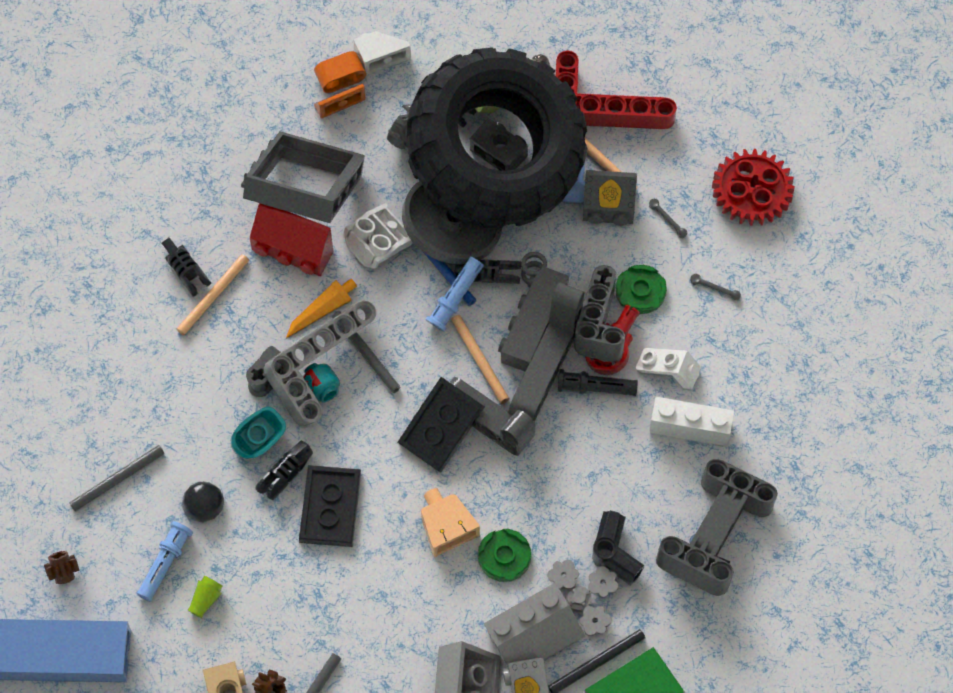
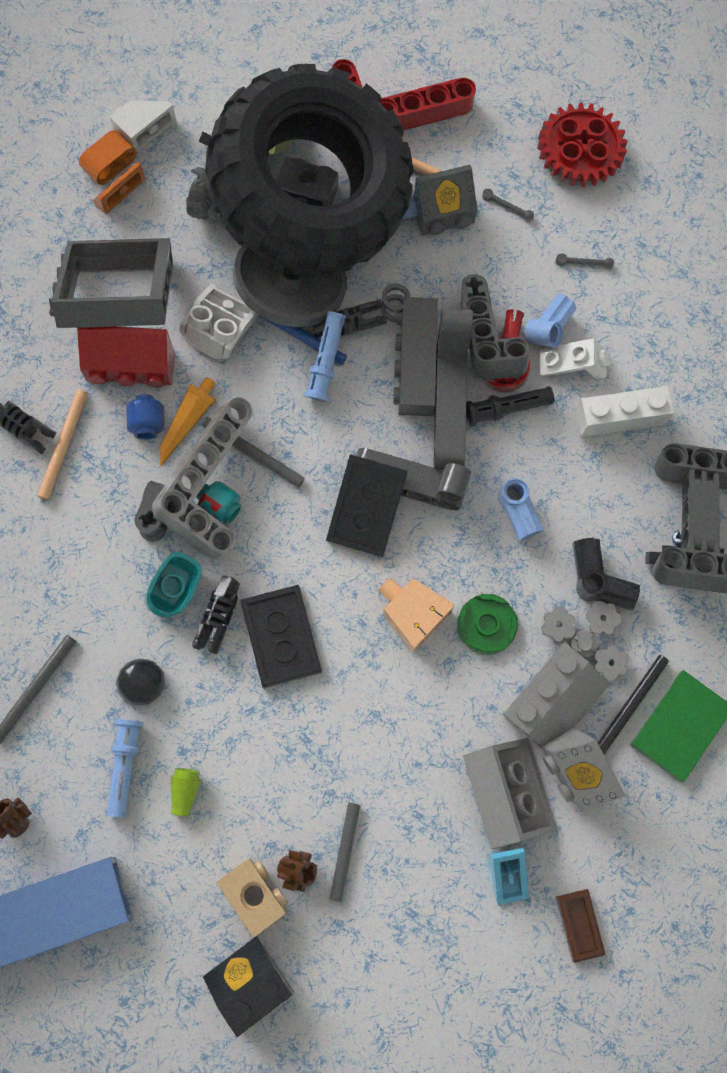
camera: 25 degrees left, 10 degrees up
light nougat piece [451,315,509,404] -> none
green tile [615,265,667,314] -> none
none -> blue head [126,394,165,440]
none -> light blue piece [498,478,543,541]
none -> light blue piece [525,294,577,348]

